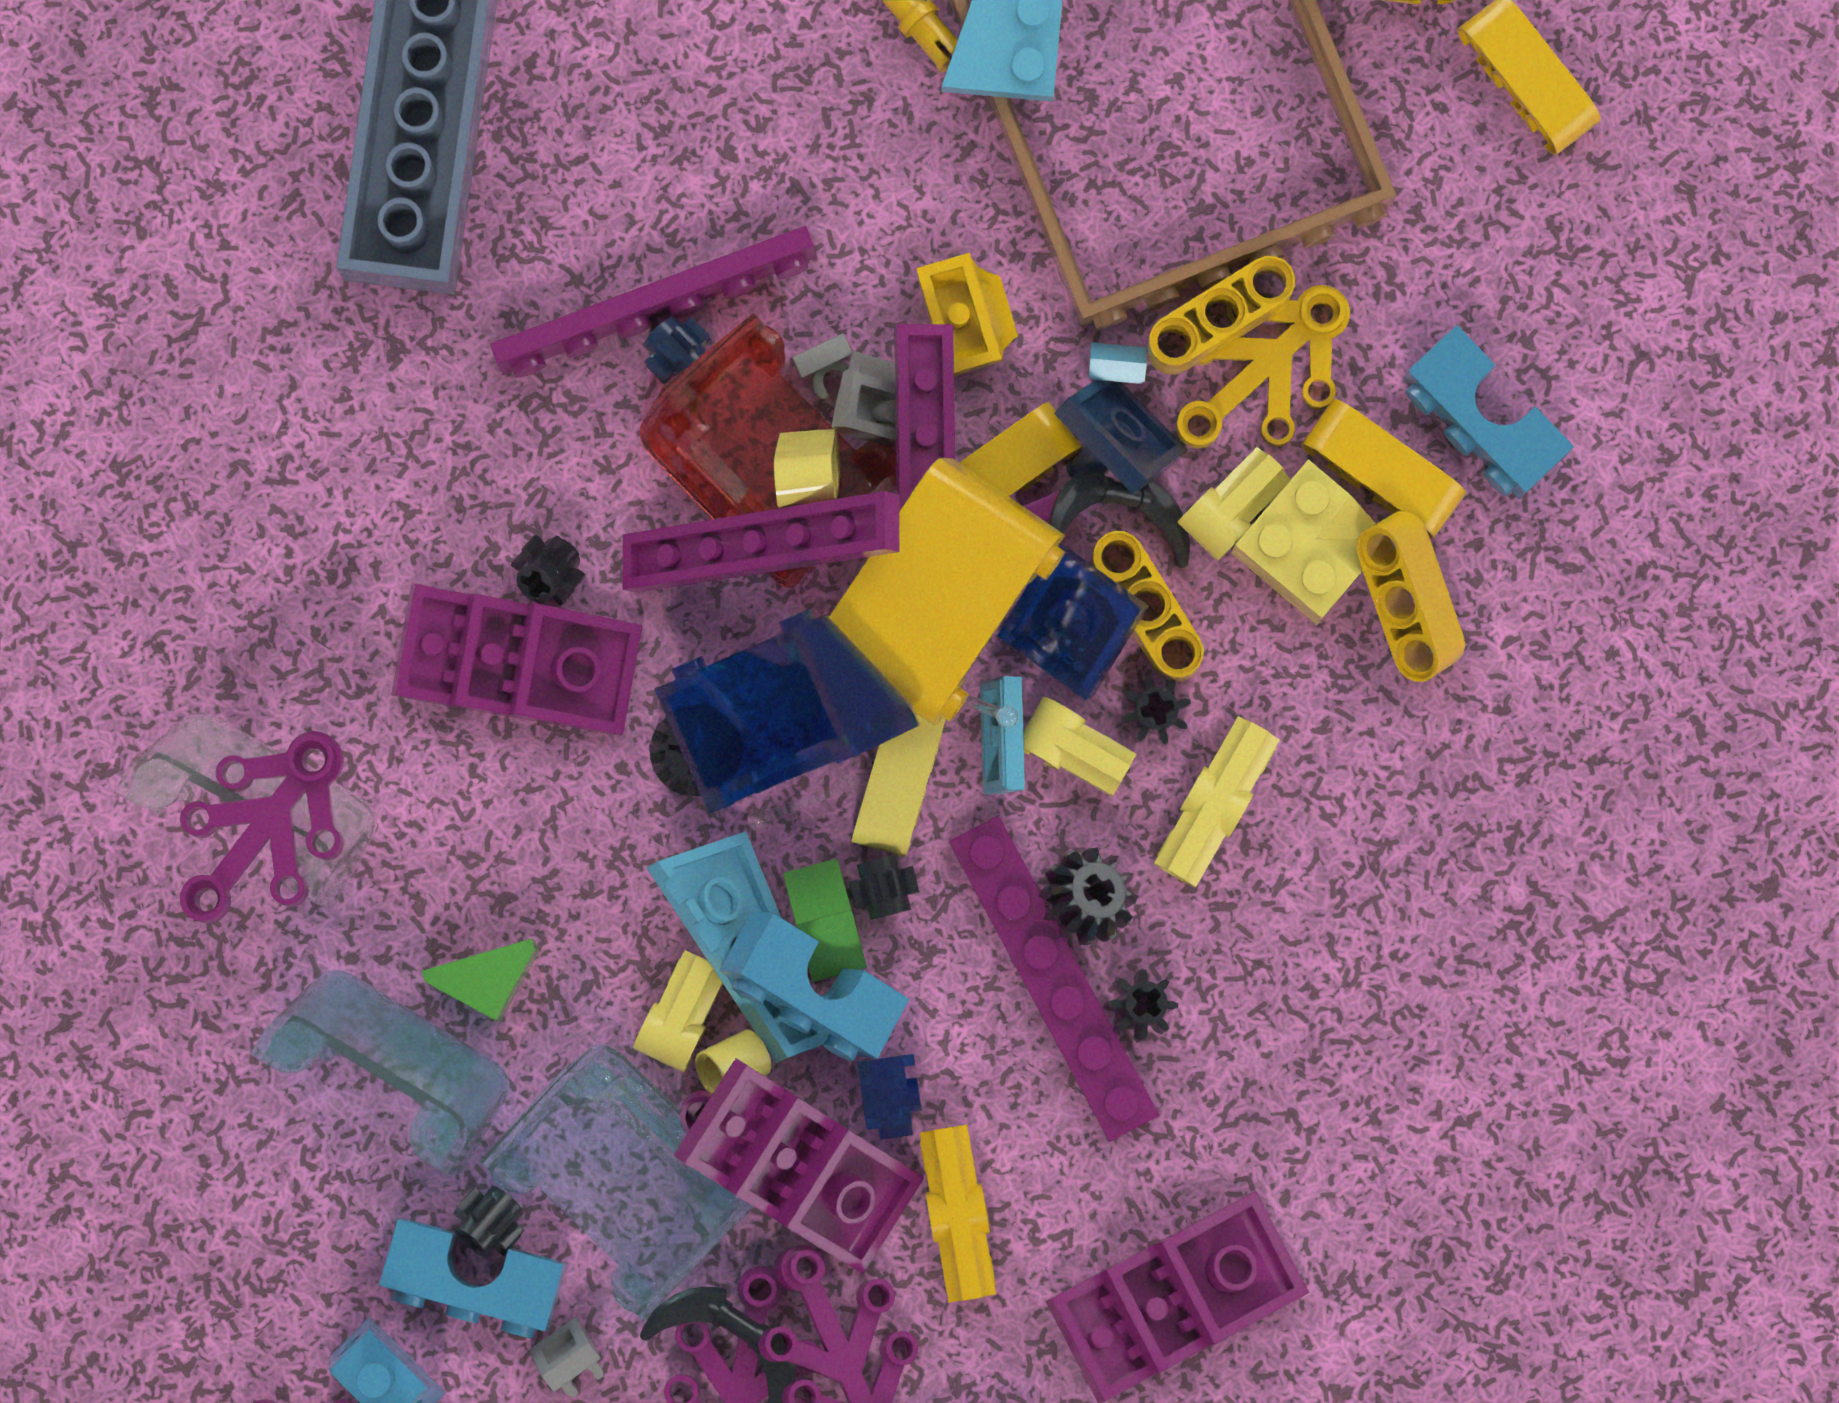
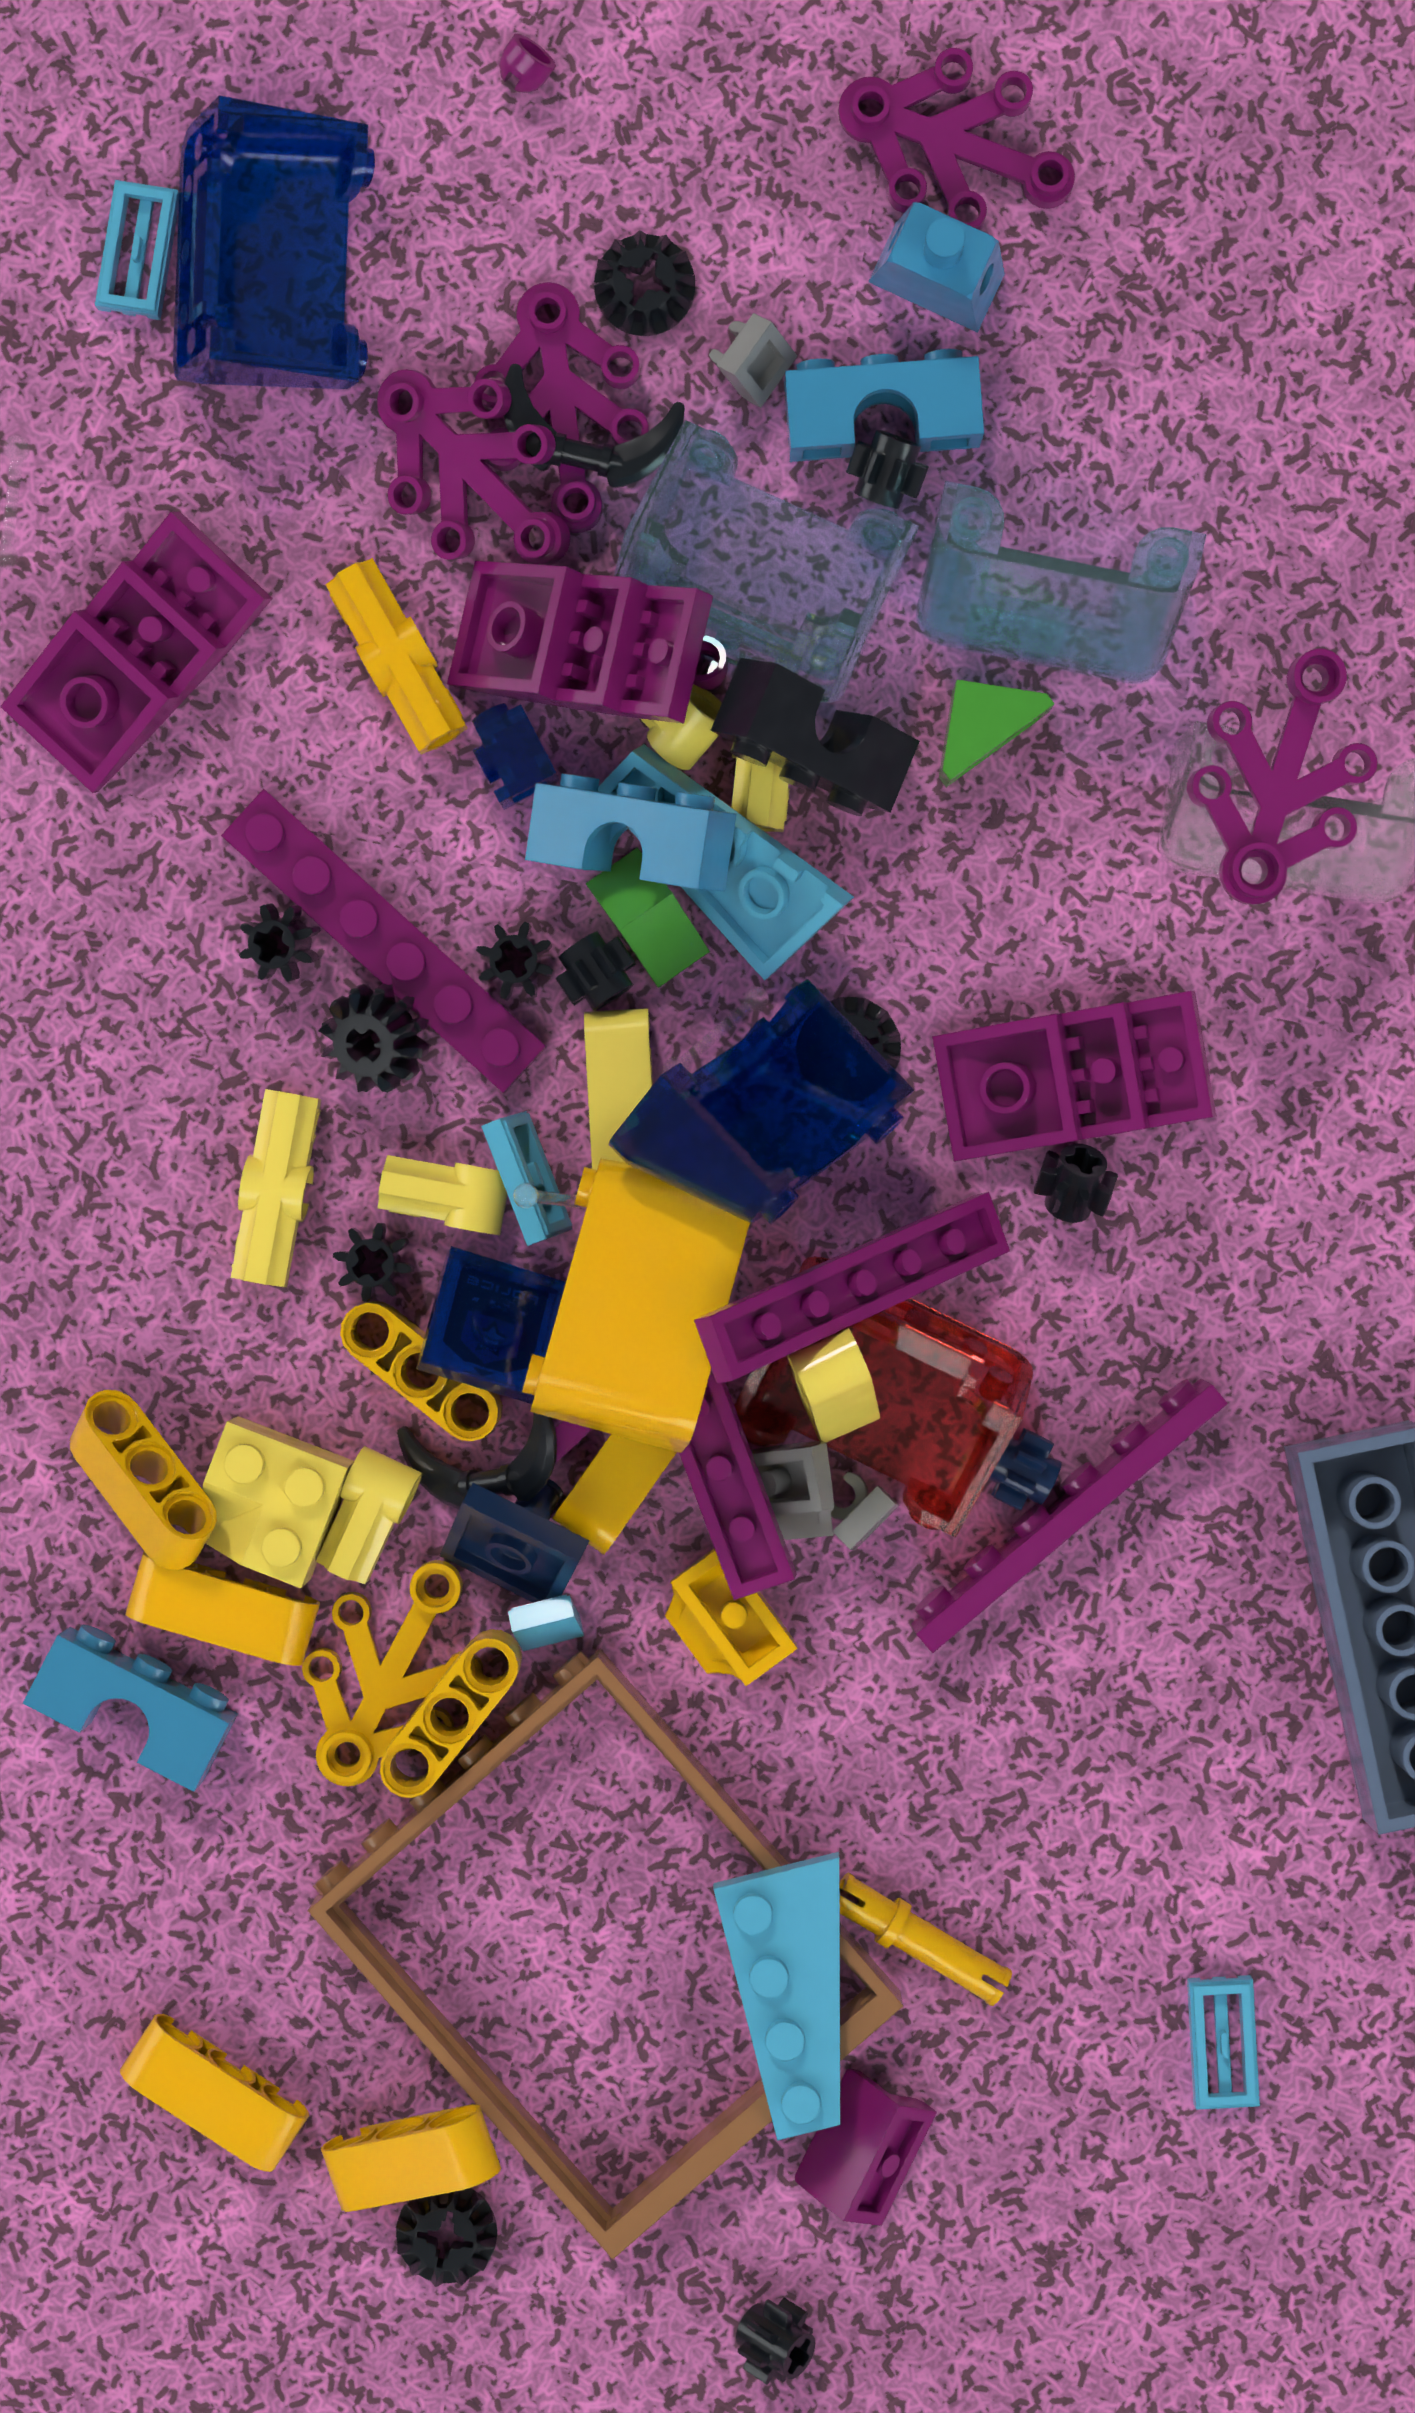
camera: 155 degrees right, 5 degrees up
none -> black gear [476,922,555,1001]
none -> black arch [711,658,920,816]

